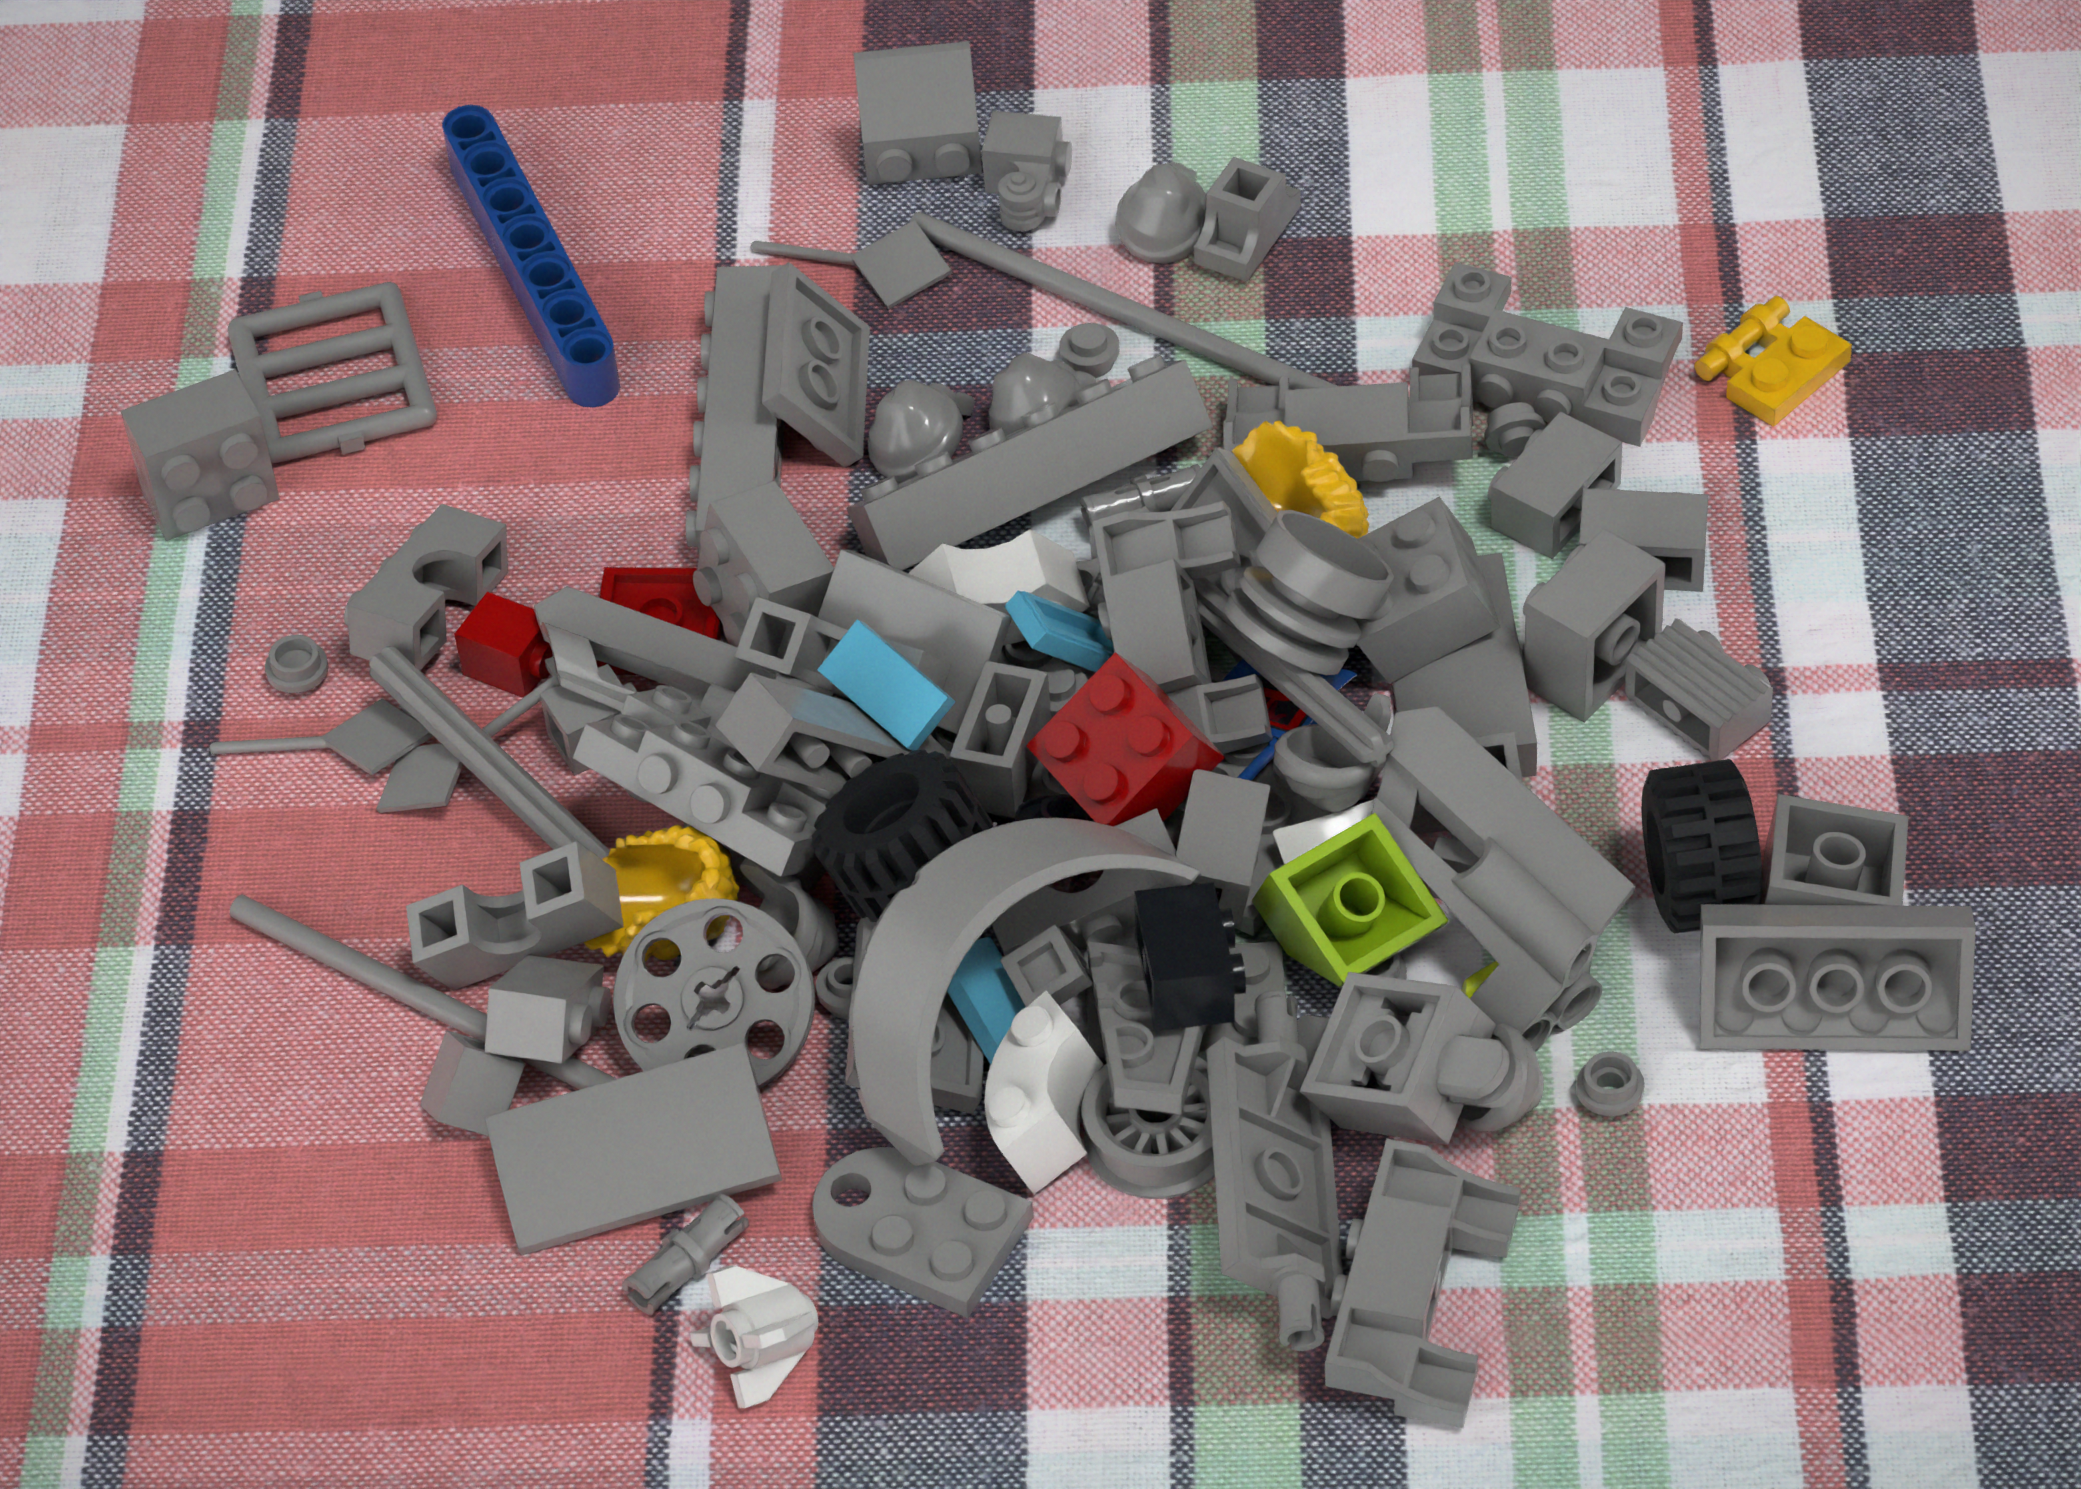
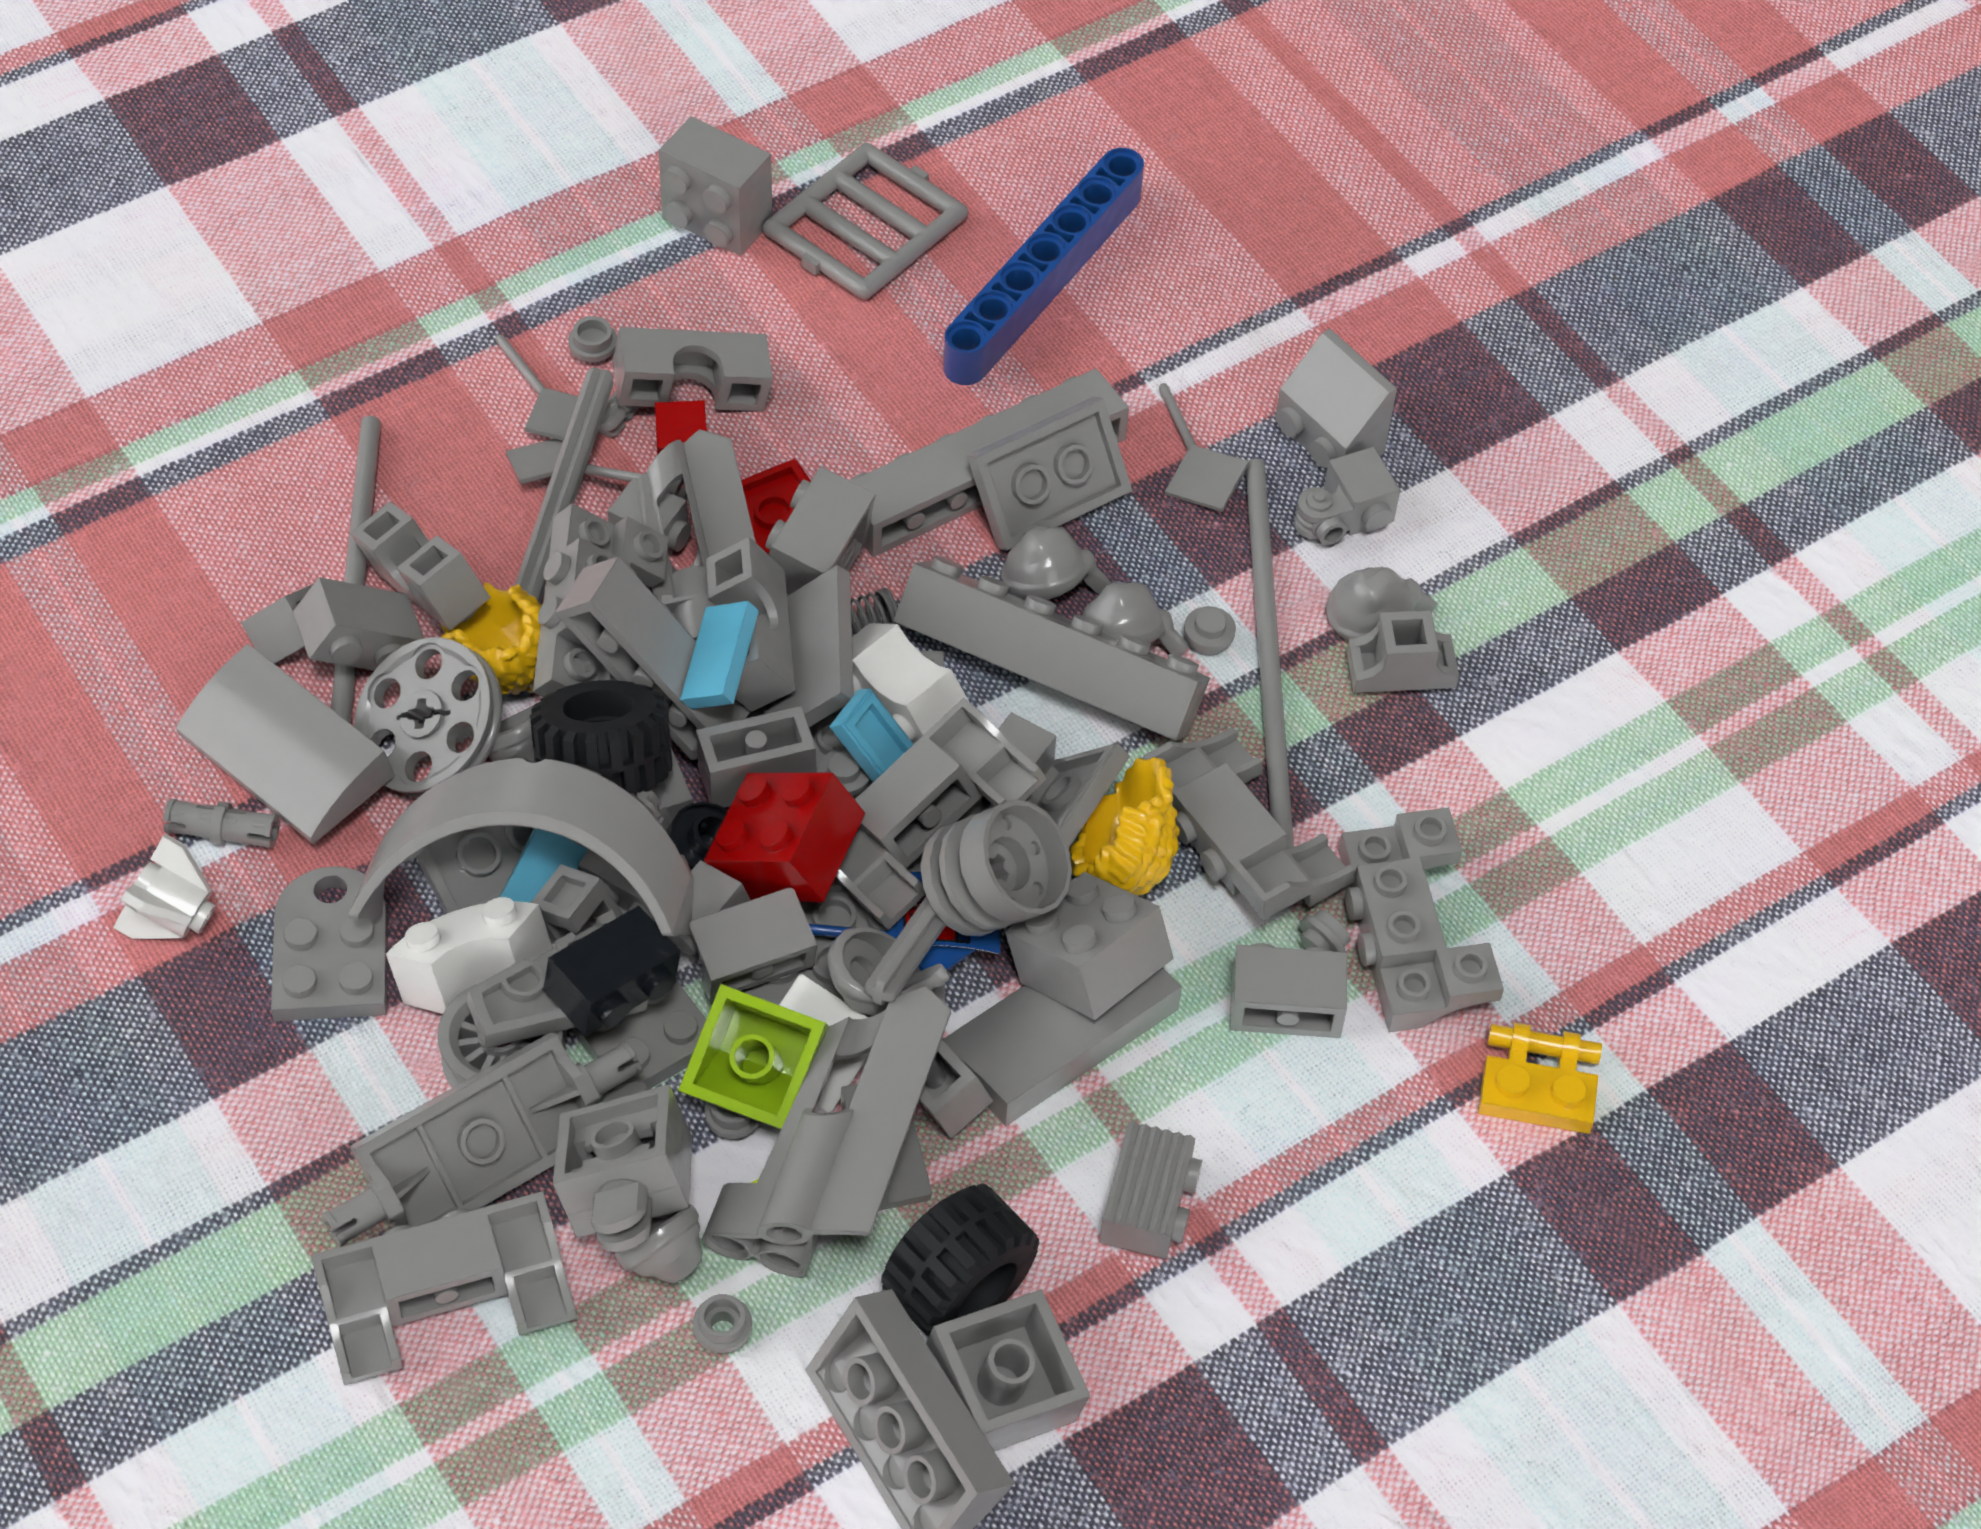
camera: 50 degrees right, 5 degrees up
light grey pin [1080,464,1201,534] -> none
light grey brick [1522,528,1665,722] -> none
light grey brick [1579,488,1708,592] -> none

